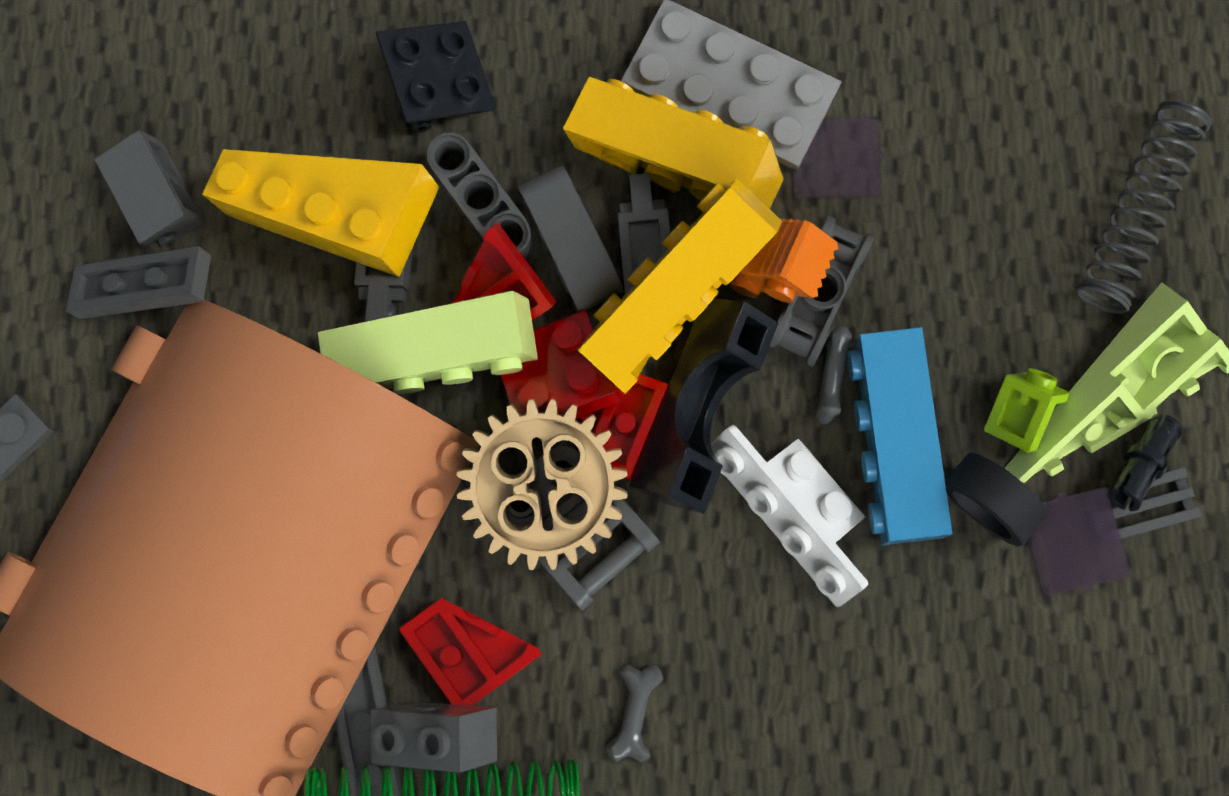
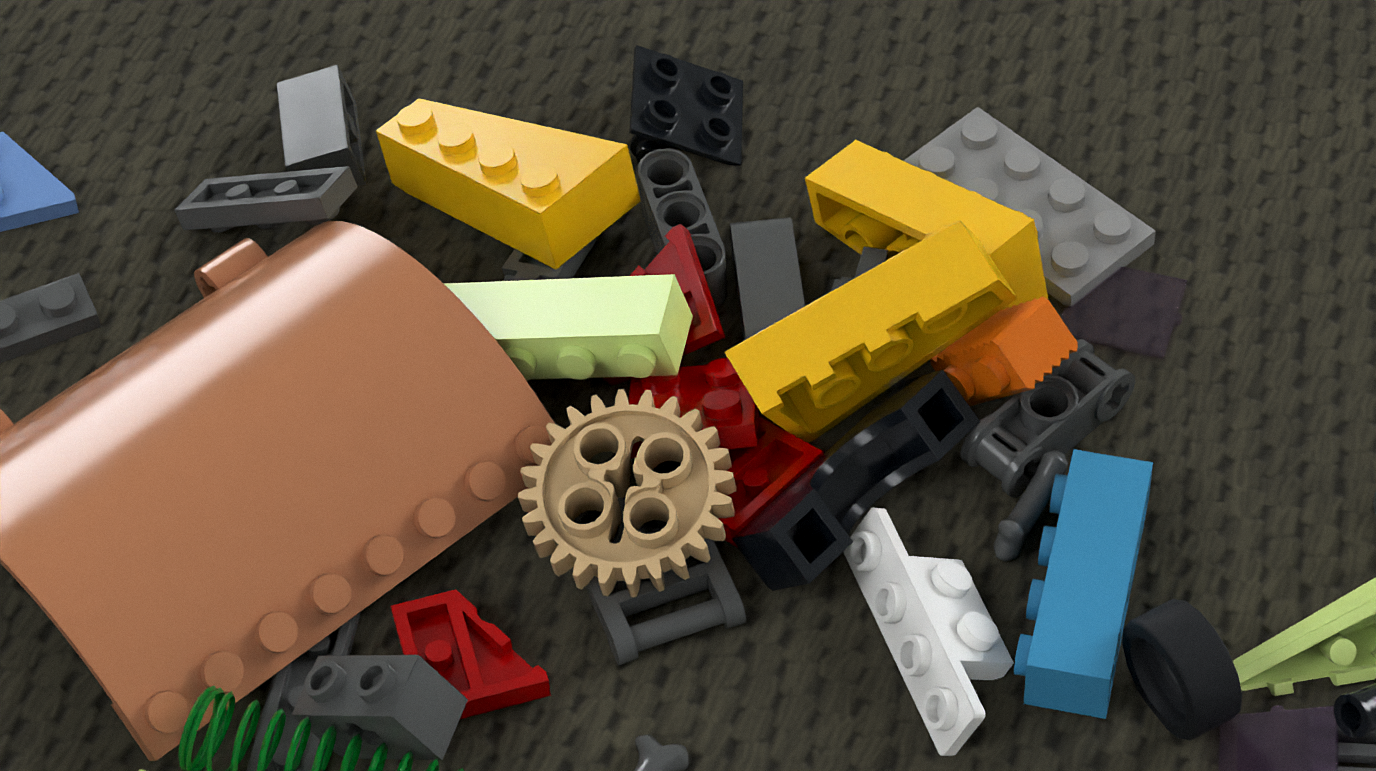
camera: 20 degrees right, 30 degrees down
lime bracket [983,368,1070,453] -> none

